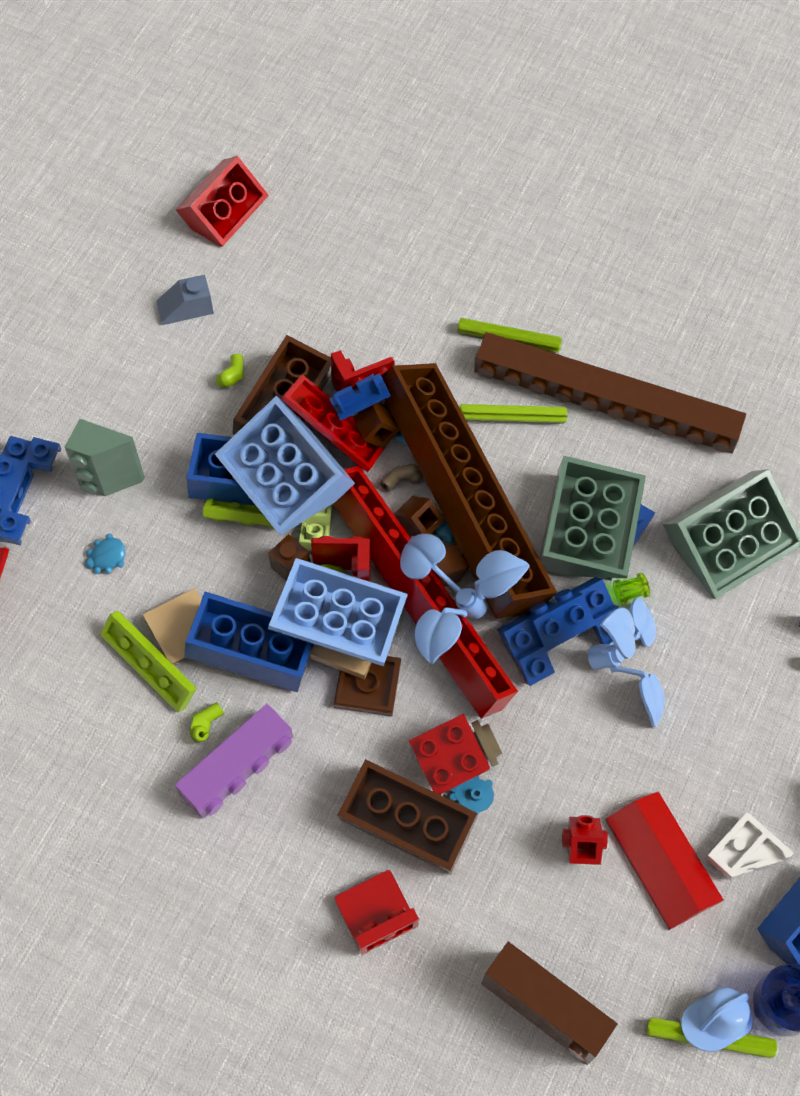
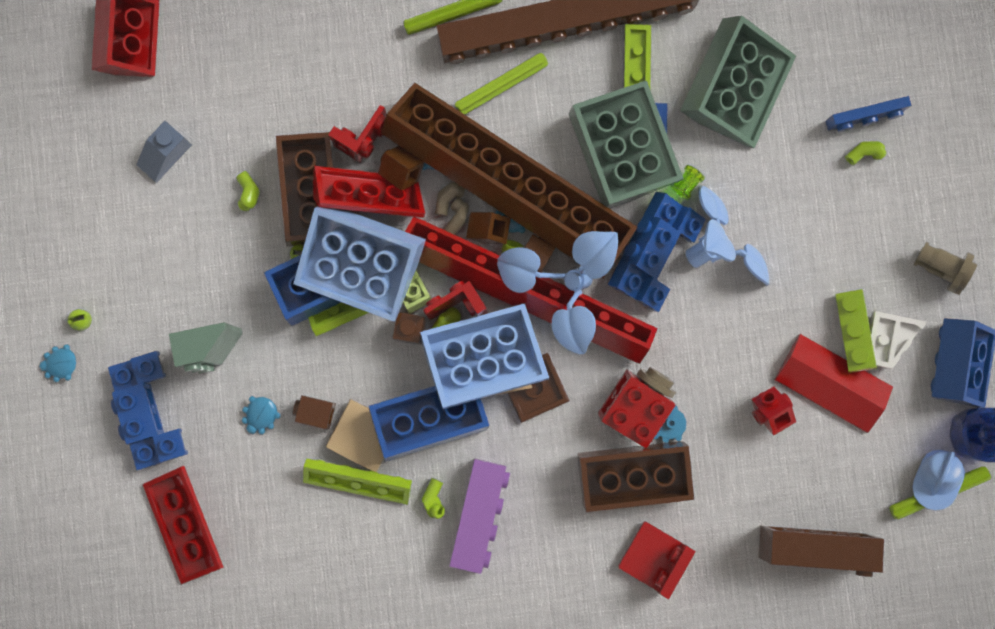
camera: 35 degrees left, 20 degrees up
blue hinge [329,373,390,421] -> none
none -> lime hinge [67,309,92,331]
none -> reddish brown brick [293,395,336,429]
none -> dark tan arm [443,198,470,235]
none -> lime plate [623,24,651,88]
none -> lime plate [835,289,877,373]

